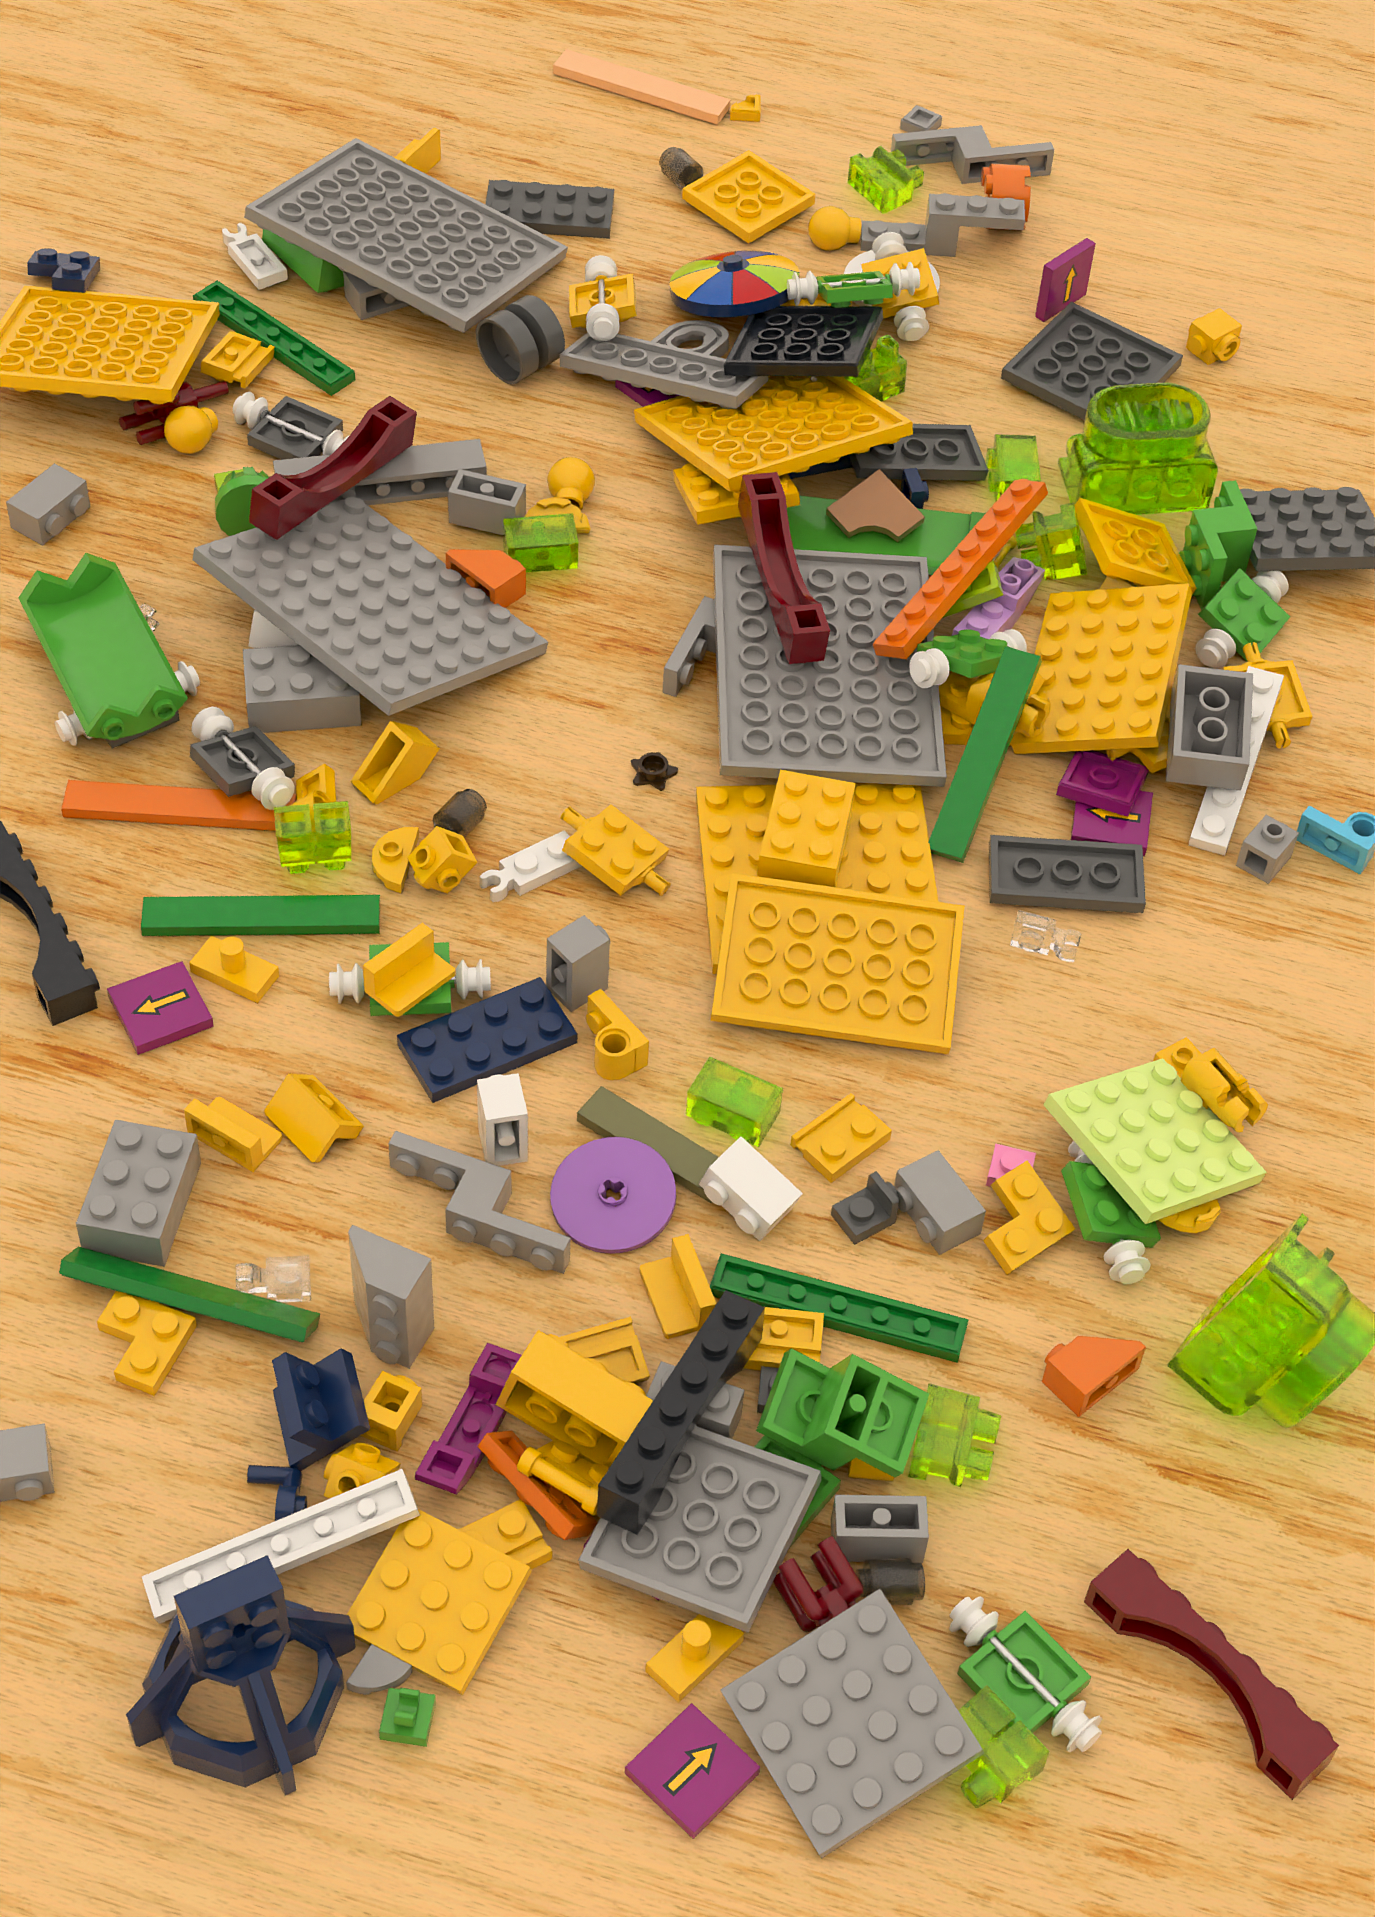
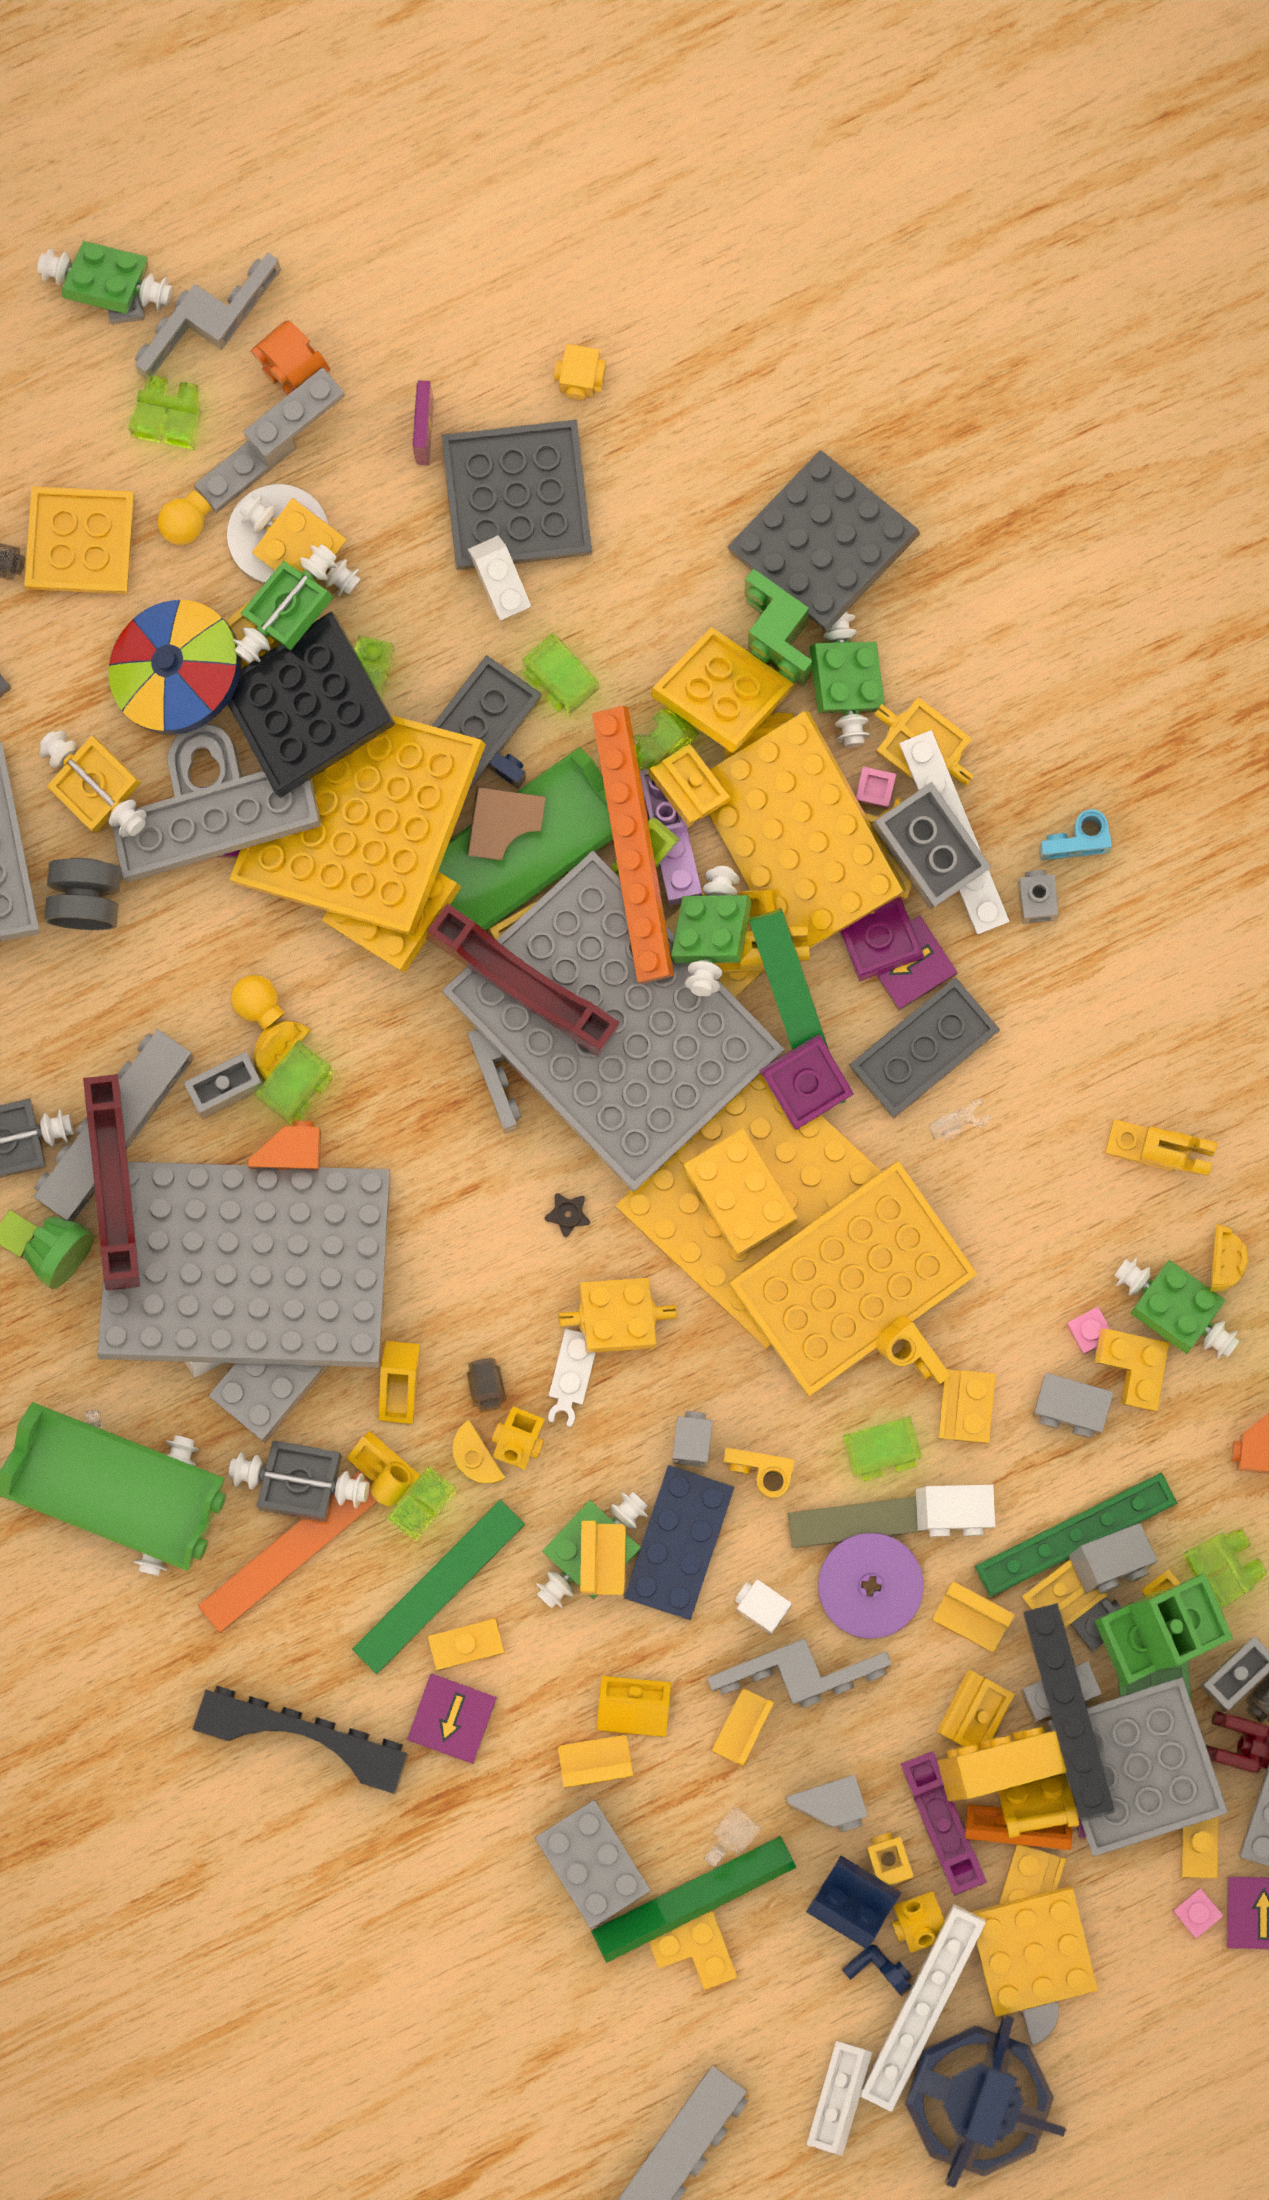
camera: 35 degrees left, 30 degrees up
bright green tile [379,1687,436,1747] -> none
dark grey bracket [831,1171,900,1245] -> none
yellowish green plate [1044,1058,1267,1224] -> none
clear neon green brick [1058,383,1218,519] -> none
none -> bright green plate [37,241,173,314]
none -> white brick [467,535,532,620]
none -> yellow plate [648,744,730,827]
none -> yellow panel [712,1688,774,1767]
none -> magenta tile [759,1034,854,1131]
none -> white plate [807,2041,872,2156]
none -> yellow plate [877,1315,951,1384]
none -> light grey brick [1069,1523,1158,1594]
none -> bright pink plate [1173,1888,1223,1938]

